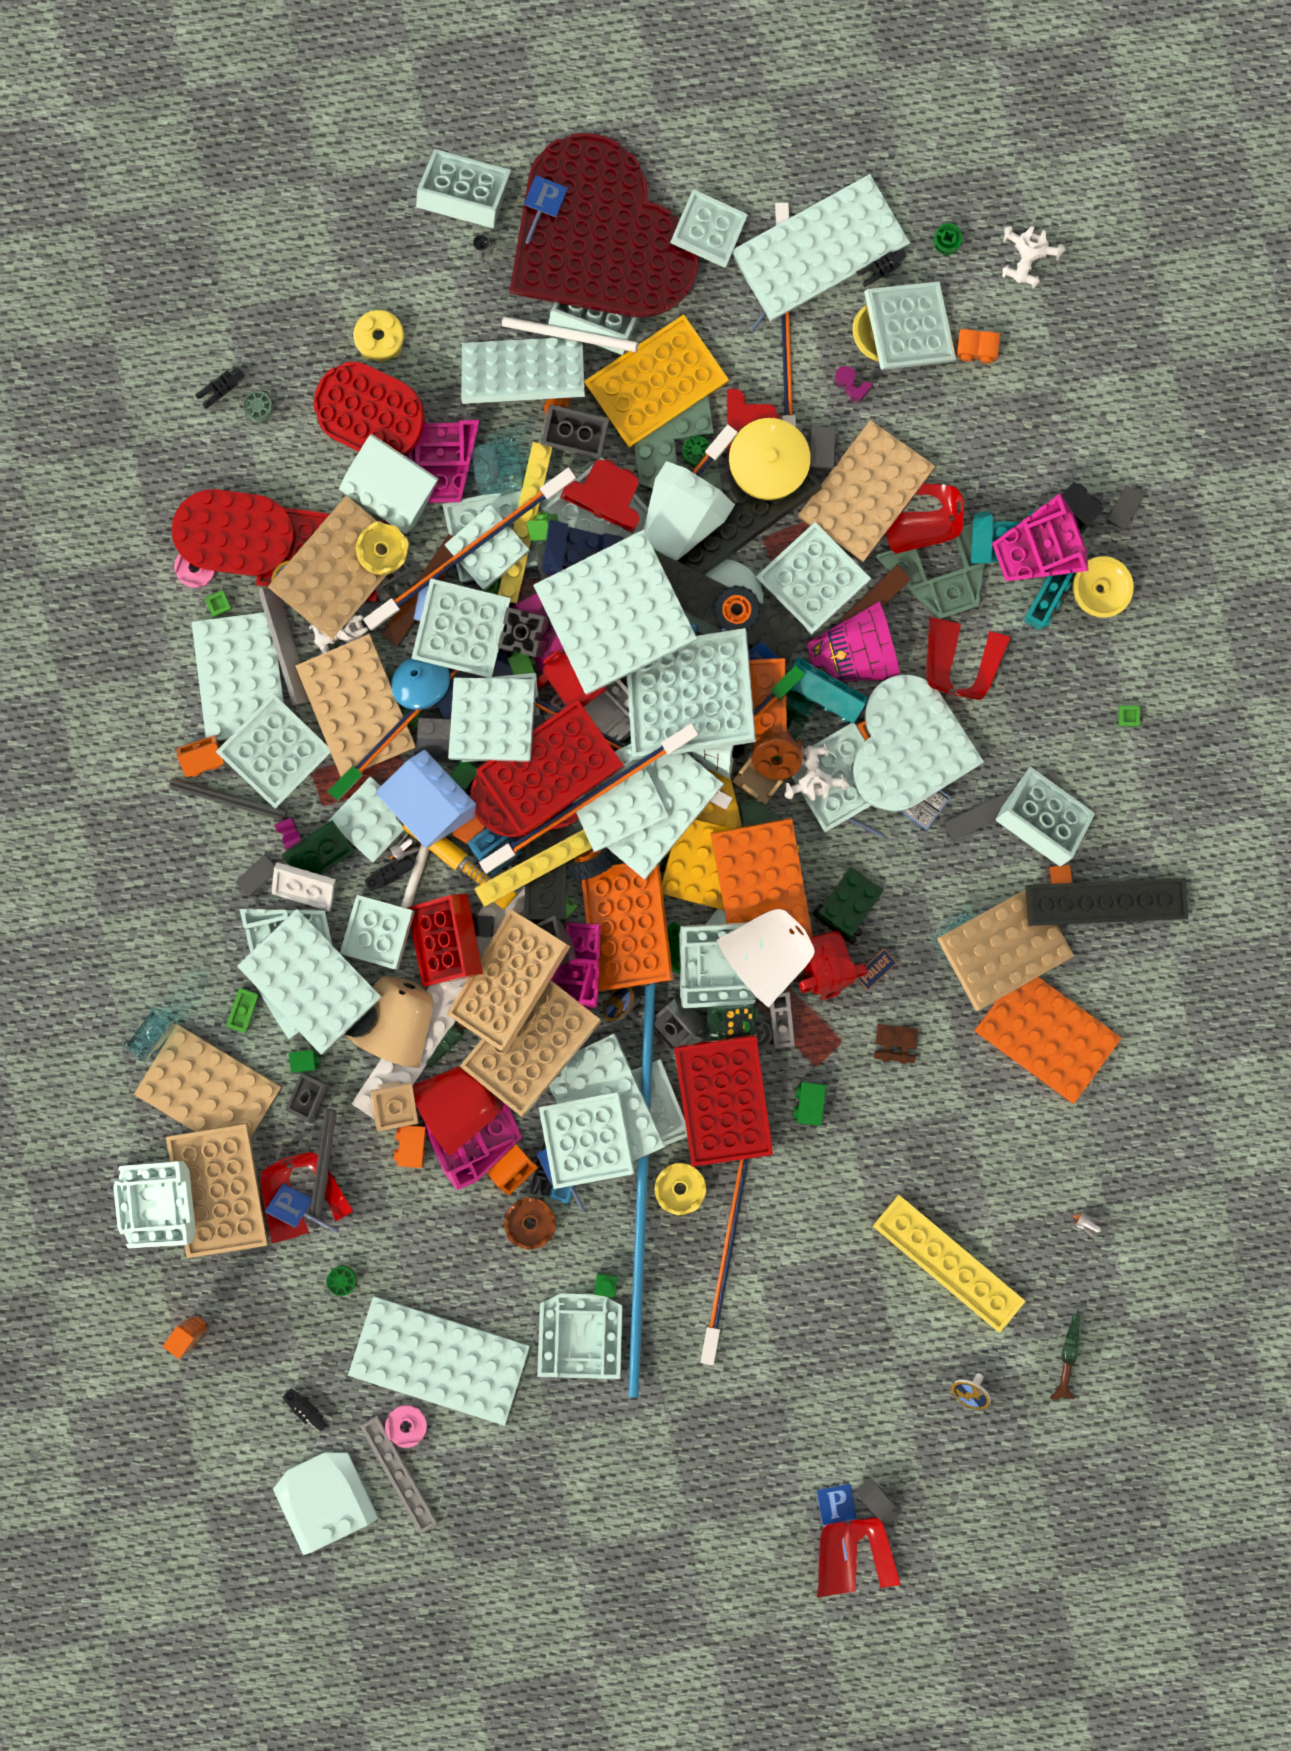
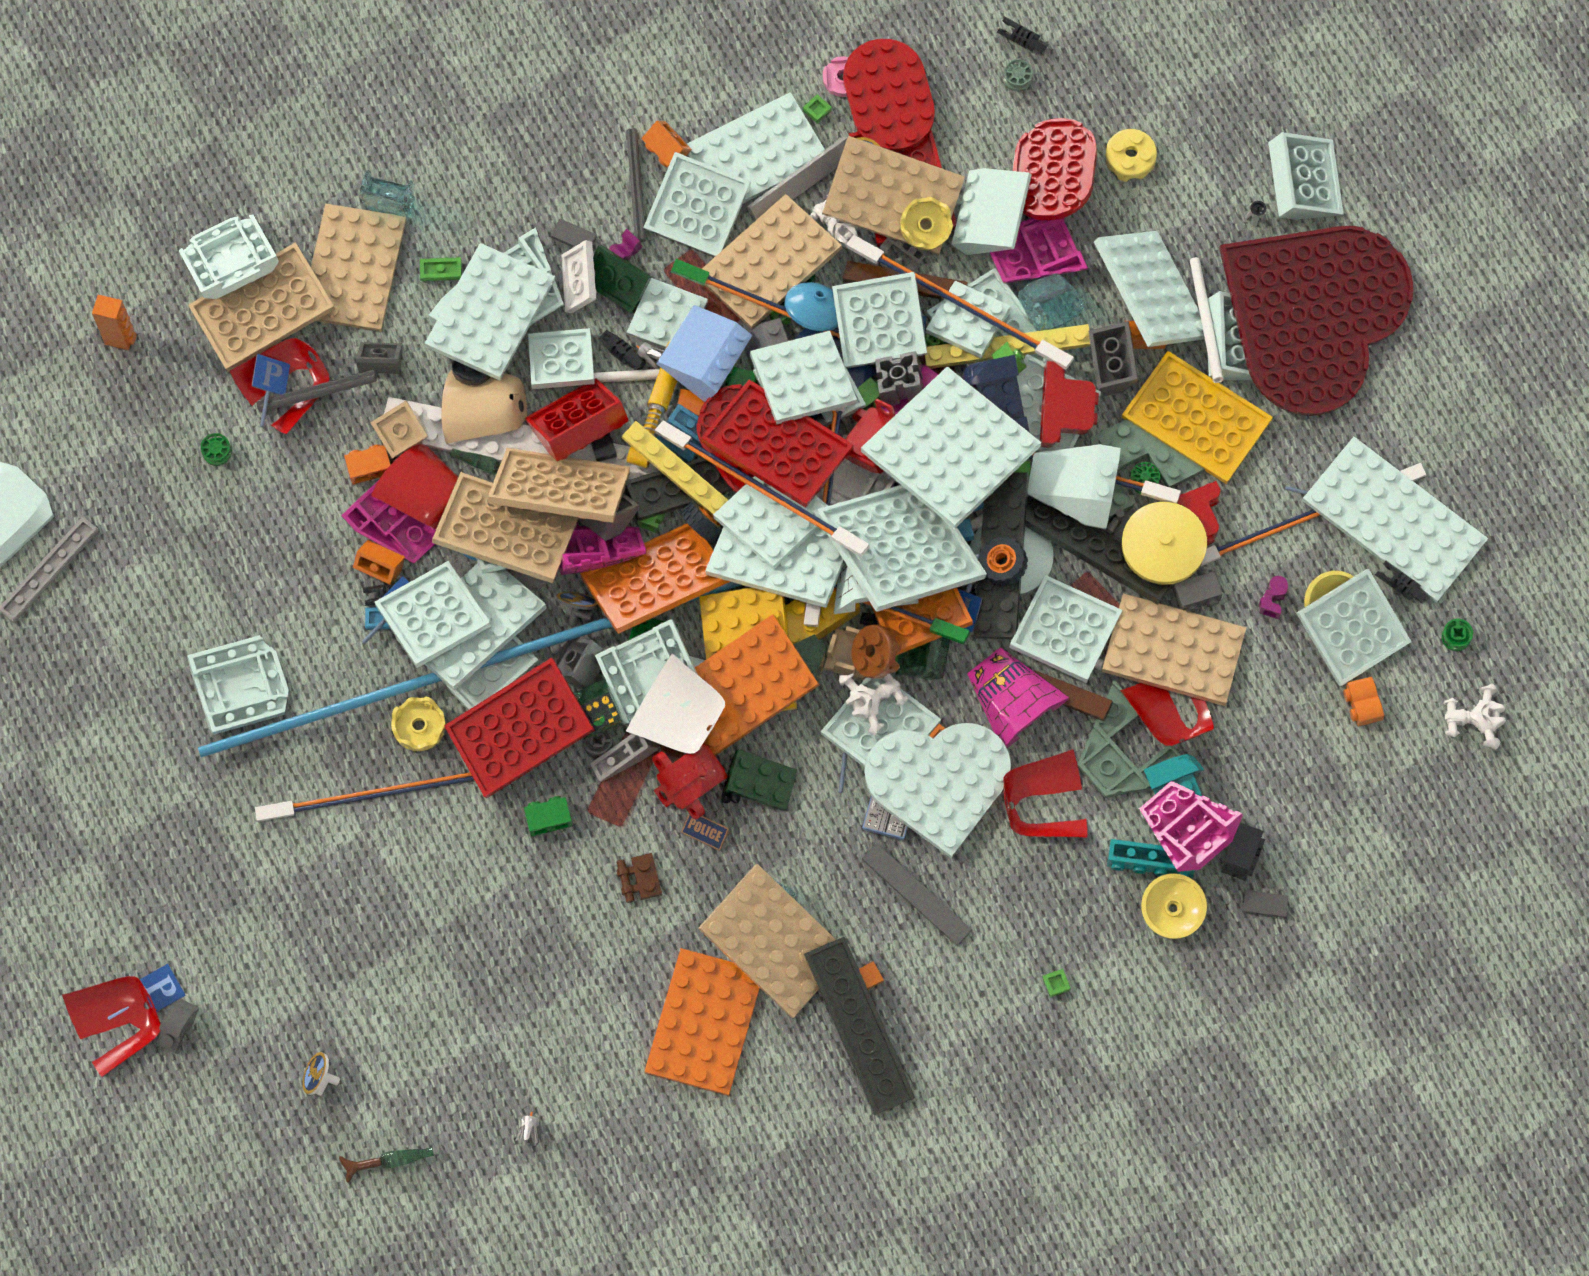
camera: 70 degrees right, 15 degrees down
black hinge [283,1388,326,1432] -> none
green brick [288,1049,321,1073] -> none
light aqua plate [348,1296,530,1426] -> none
bright pink plate [385,1405,427,1448] -> none
dark orange plate [504,1197,556,1250] -> none
blue piece [524,175,568,244] -> none
green brick [594,1272,618,1298] -> none
light aqua plate [670,189,748,268] -> none
teal brick [790,657,868,724] -> none
light yellow plate [872,1194,1026,1333] -> none
light aqua slope [995,767,1095,867] -> none

